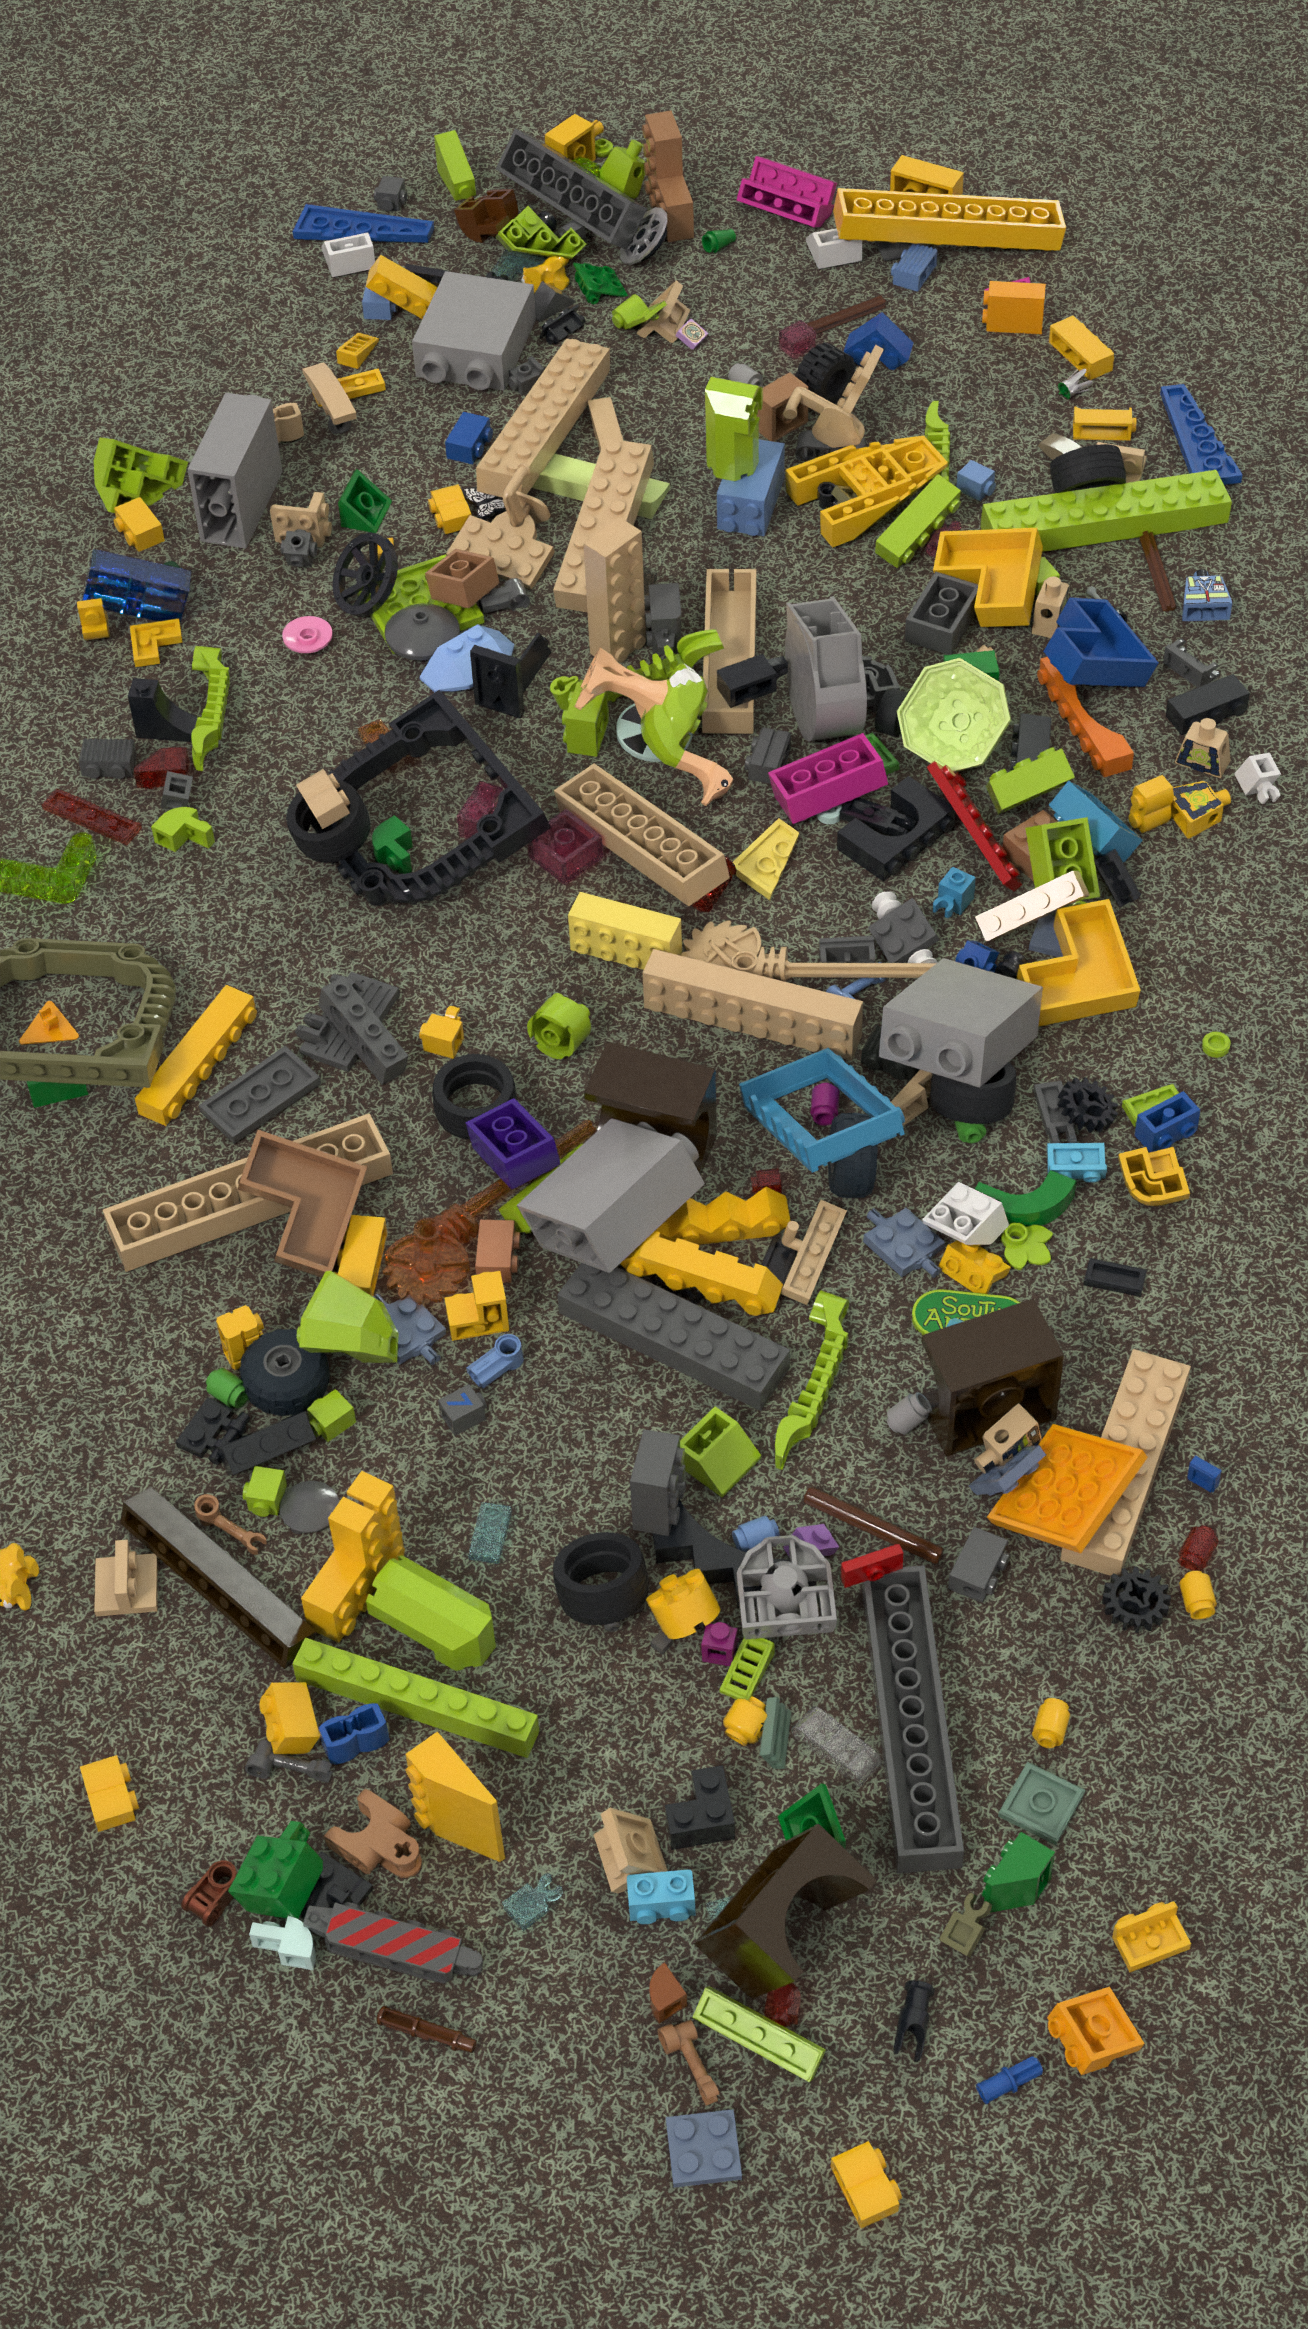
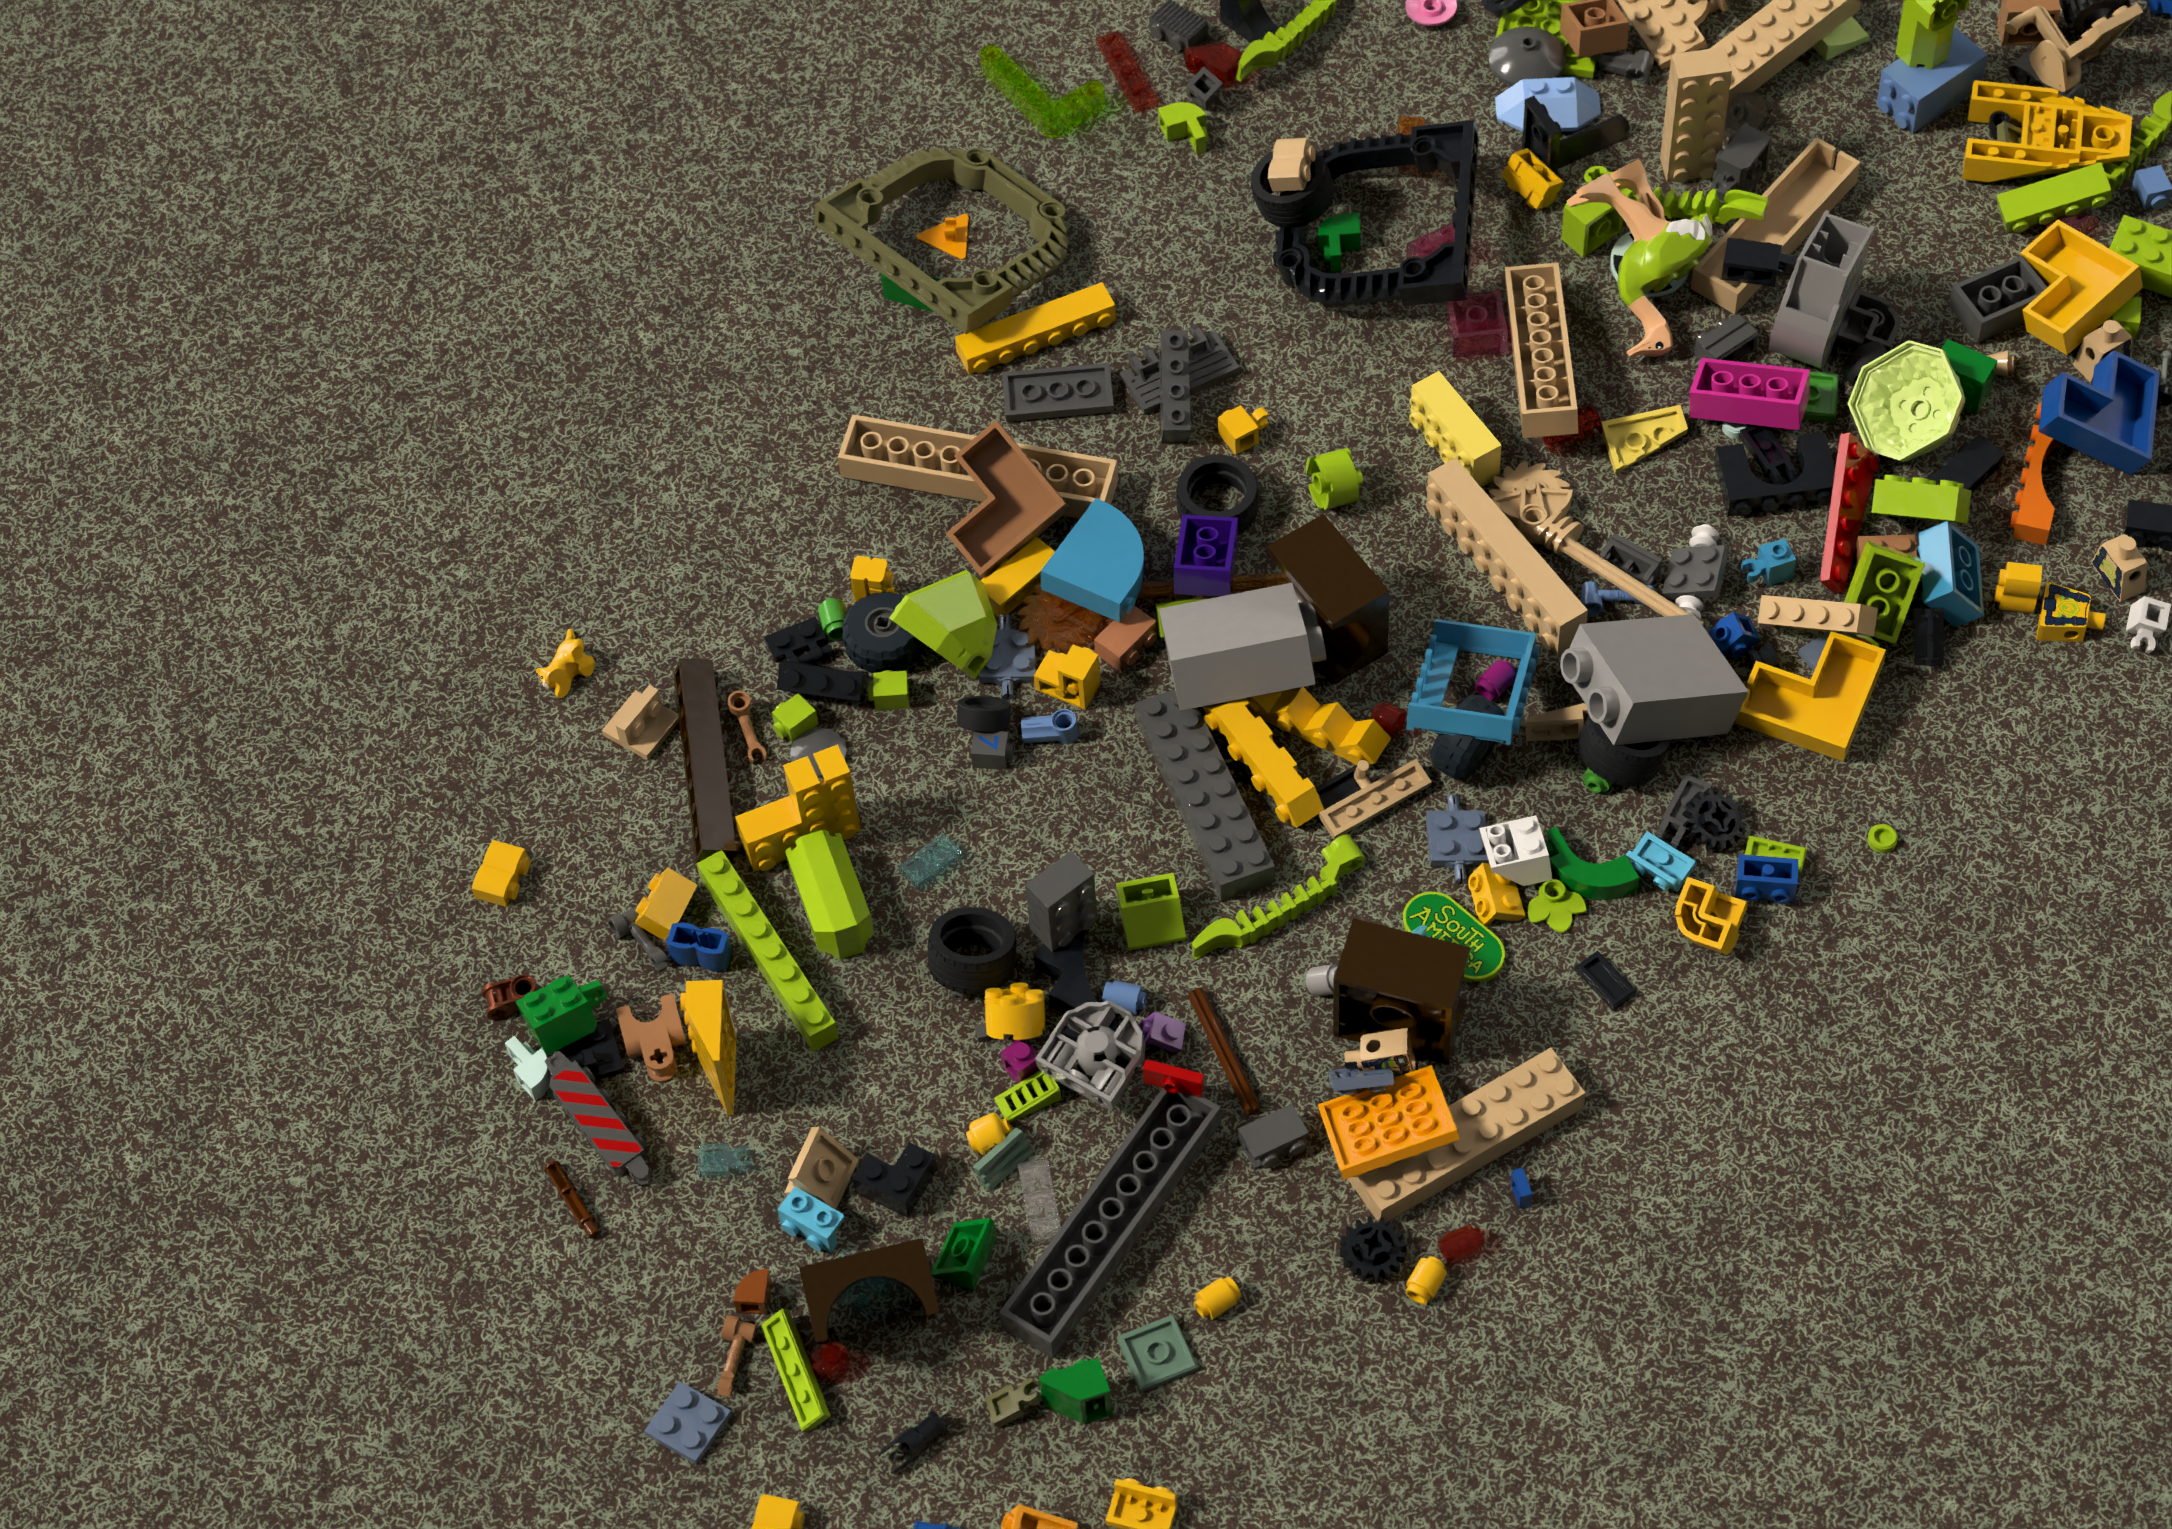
camera: 40 degrees right, 5 degrees up
none -> black tyre [957,696,1011,732]
none -> dark azure brick [1041,498,1144,622]
none -> yellow brick [1501,148,1564,210]

